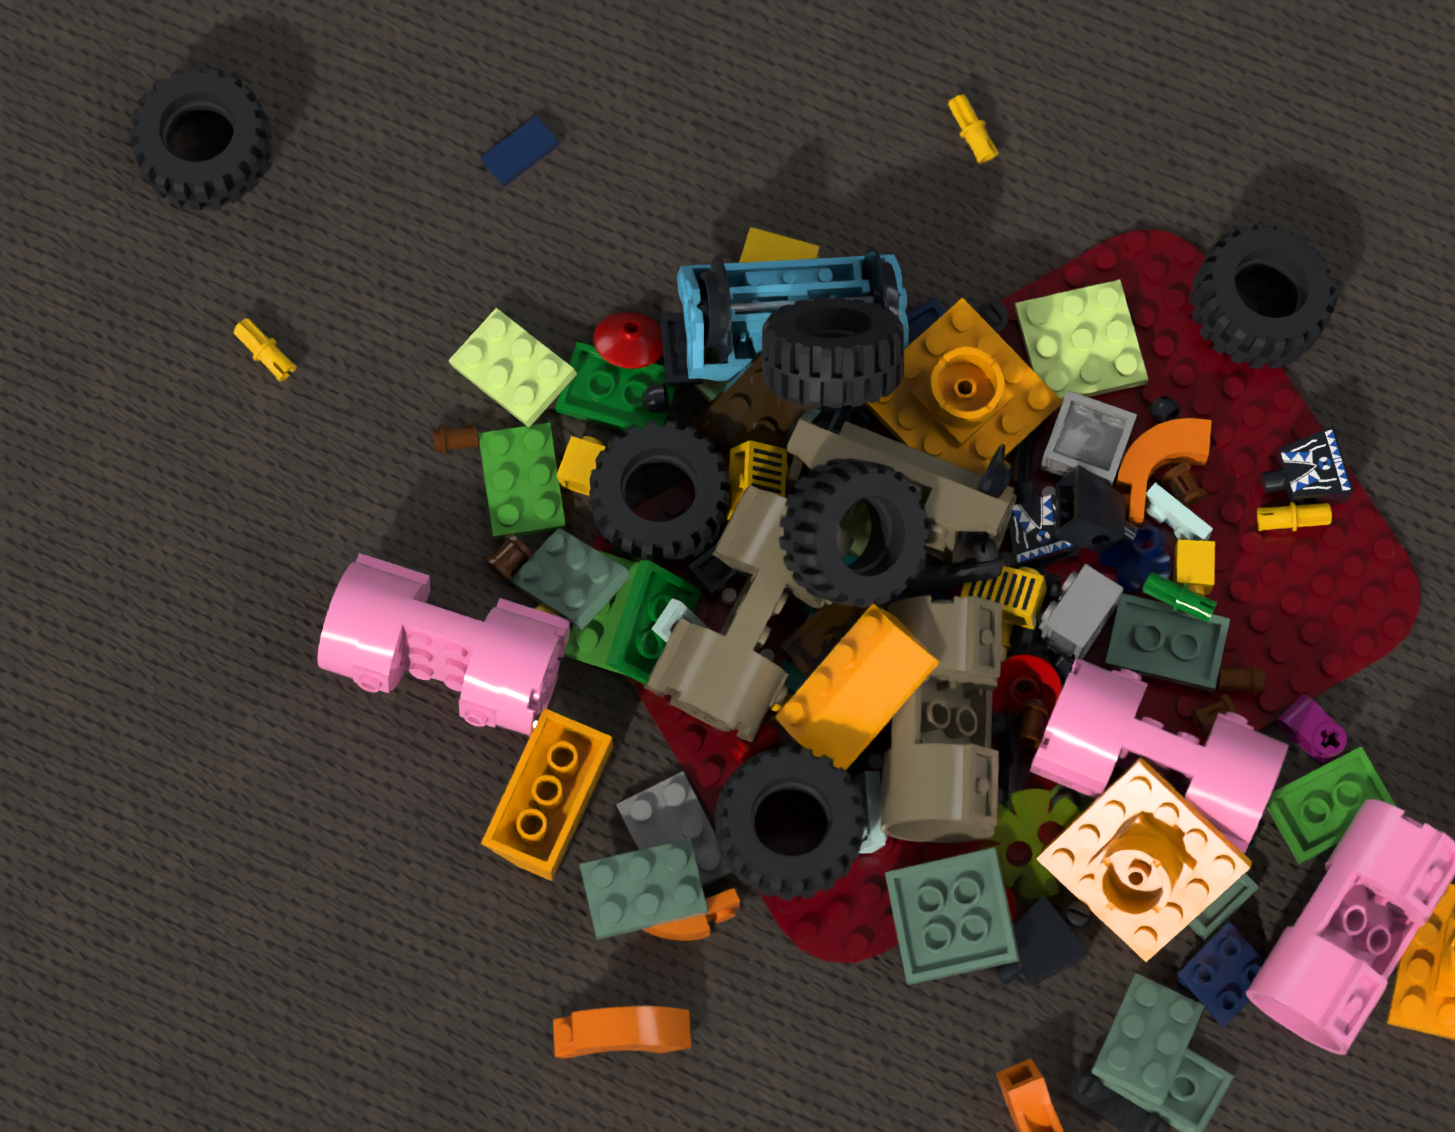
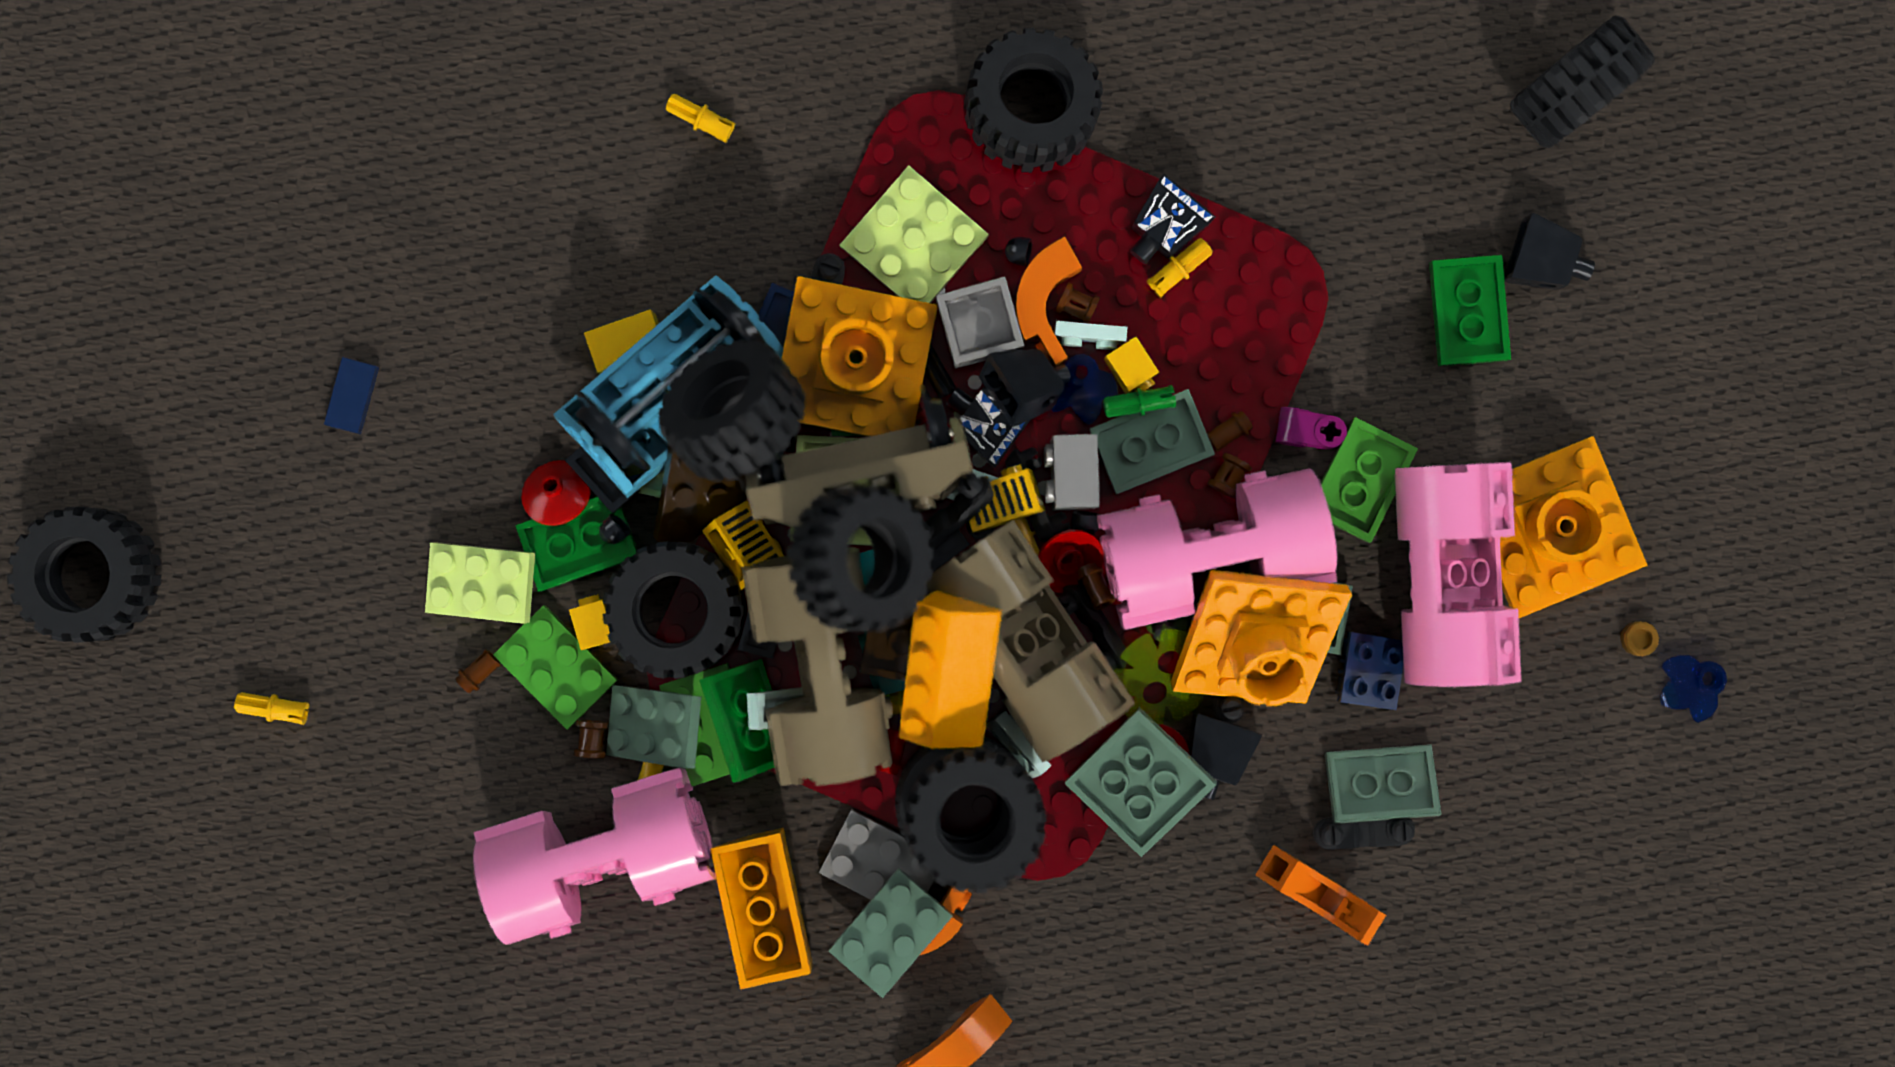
camera: 40 degrees left, 15 degrees up
sand green plate [1091,973,1205,1106] -> none

